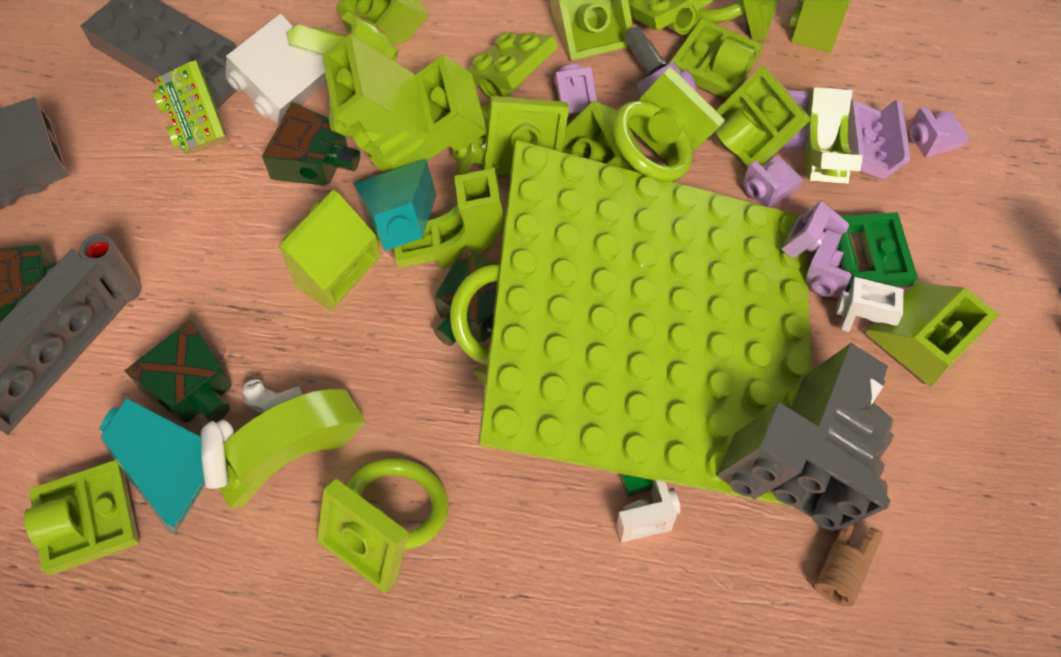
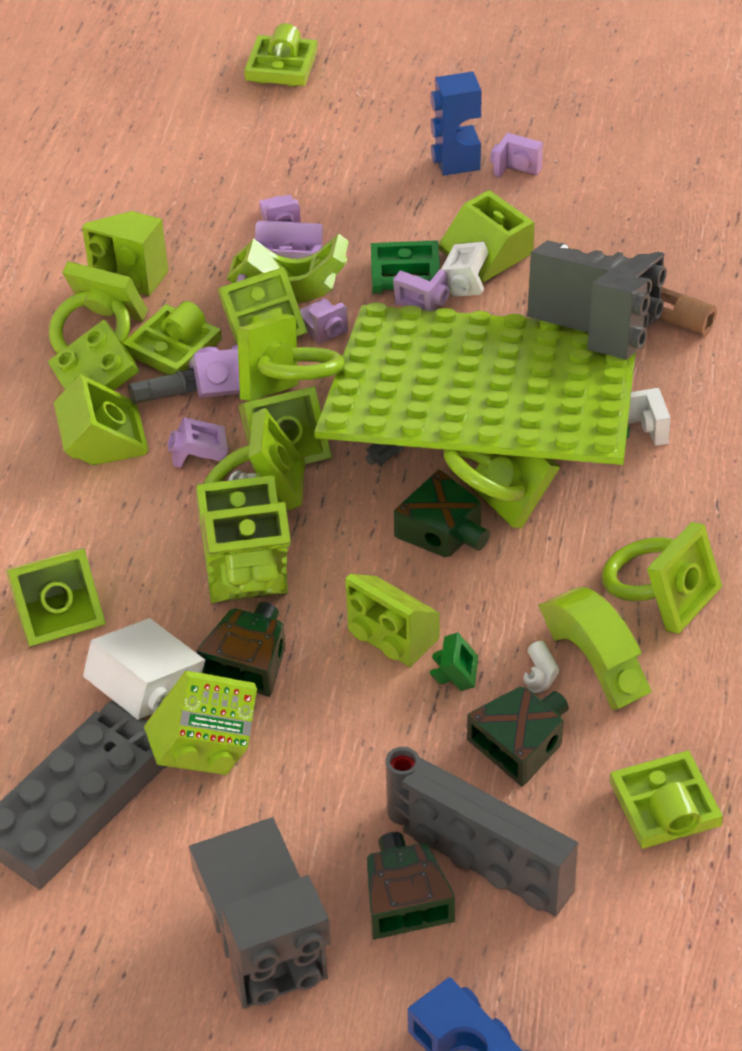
camera: 85 degrees left, 15 degrees down
teal slope [99,398,205,534] -> none
white arm [201,420,234,489] -> none
lime piece [285,10,399,61] -> none
teal slope [354,159,437,251] -> none
lime arch [394,168,504,268] -> none
lime plate [466,31,559,100] -> none
lavender bracket [781,201,849,259] -> none
none -> green tile [430,632,478,691]

